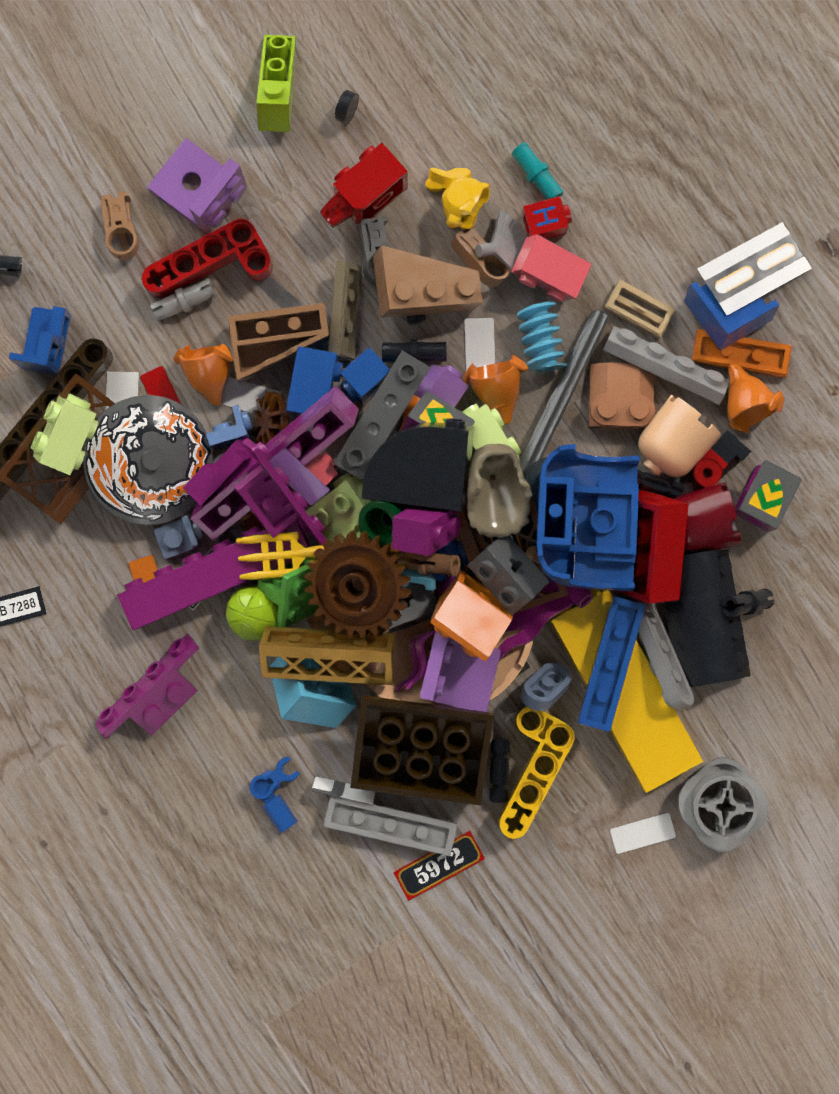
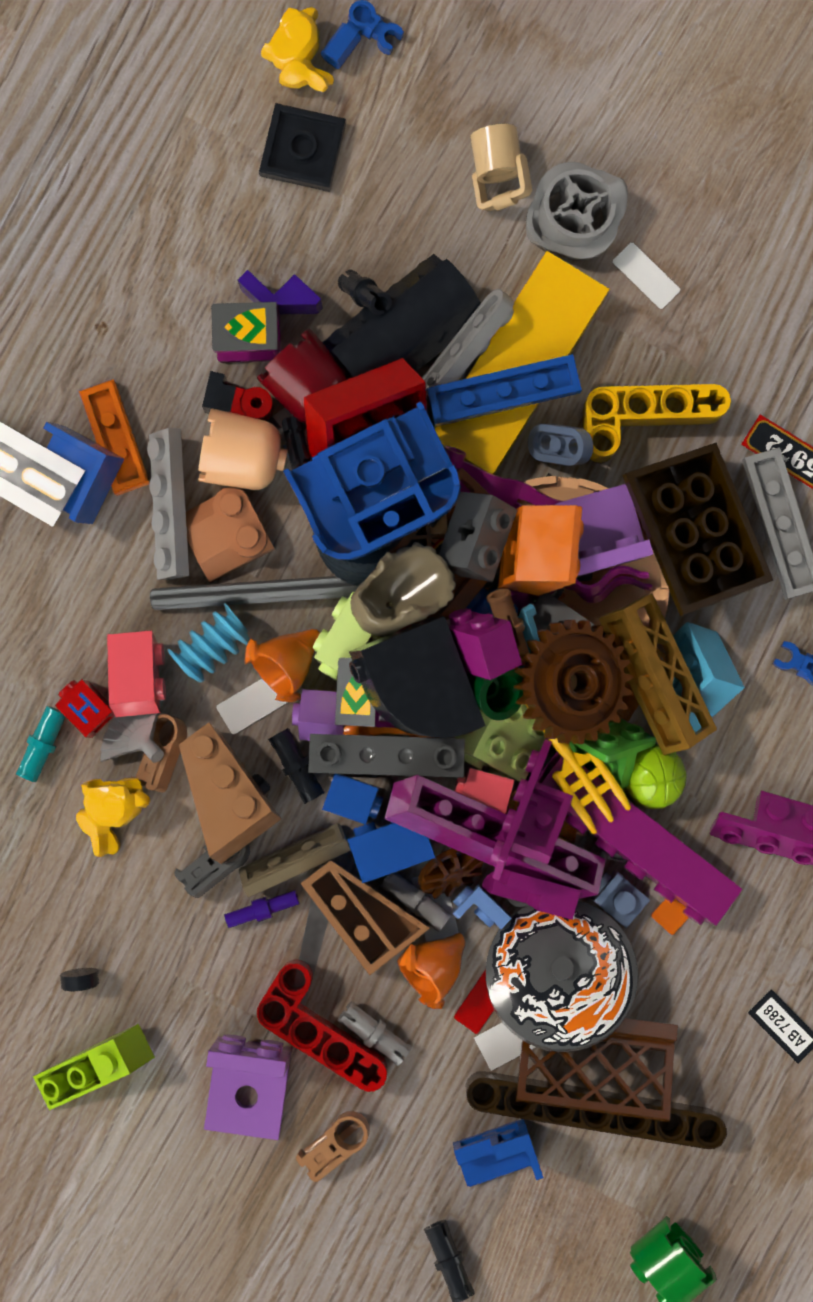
camera: 115 degrees left, 0 degrees up
yellowish green brick [31,394,98,475] -> none
medium lavender sticker [269,448,329,505] -> none
white sticker [312,777,376,804] -> none
red hinge [320,142,408,228] -> none
black axle [489,739,510,803] -> none
tan tile [604,280,676,339] -> none
orange hat [727,363,784,433] -> none
none -> dark purple bar [224,890,300,928]
none -> dark purple slope [237,270,323,315]
none -> light grey pin [380,872,452,932]
none -> tan piece [470,124,532,211]

